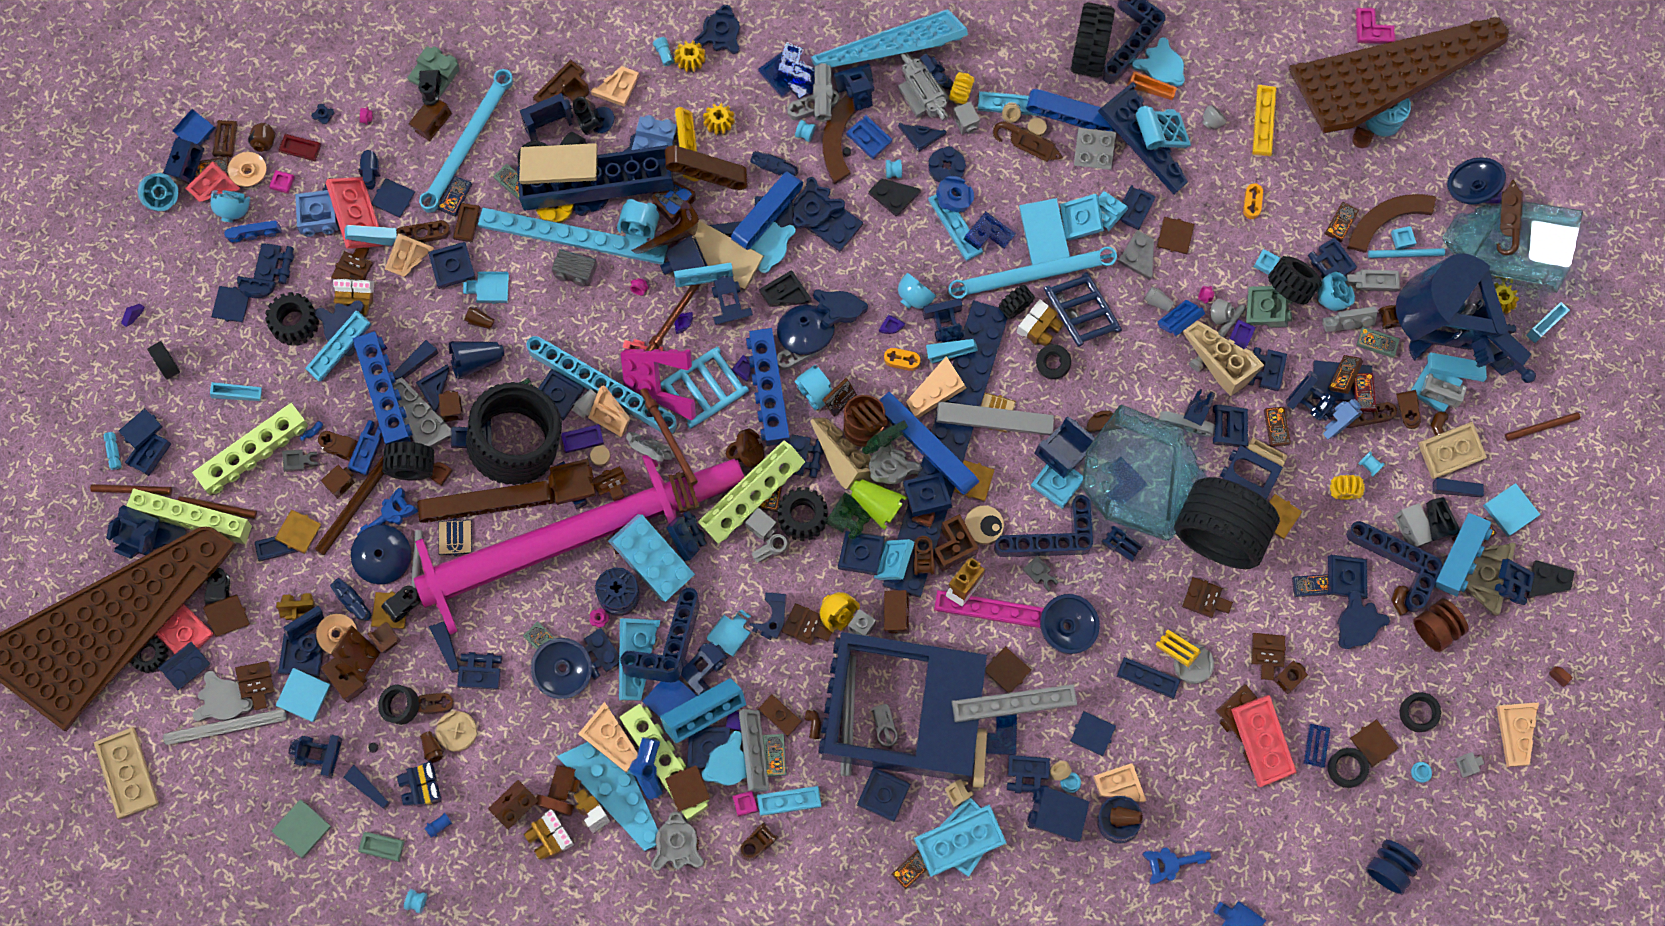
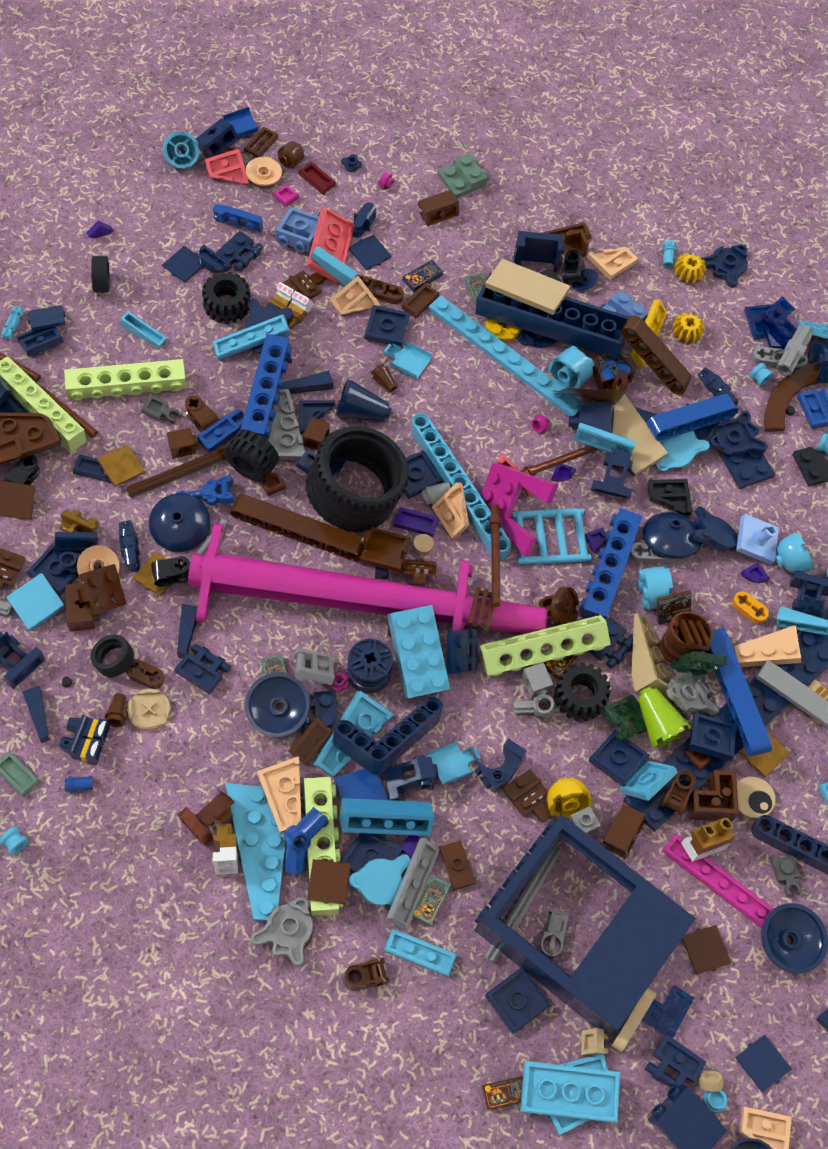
camera: 25 degrees right, 10 degrees down
medium azure cylinder [210,190,250,222] -> none
blue piece [300,421,323,441] -> none
reddish brown panel [367,622,401,653] -> none
black piece [418,70,441,106] -> none
medium azure piece [419,69,513,213] -> none
piece [438,518,472,556] -> none
reddish brown brick [488,780,539,830] -> none
pearl gold hips [524,809,574,861] -> none
flat silver brick [552,249,597,286] -> none
light grey tile [626,432,676,462] -> none
dark pink tile [733,791,758,817] -> none
reddish brown arm [805,710,821,739] -> none
light grey tile [952,684,1077,723] -> none
none -> reddish brown plate [288,717,333,765]
none -> light grey plate [294,648,334,685]
none -> light blue tile [736,514,779,564]

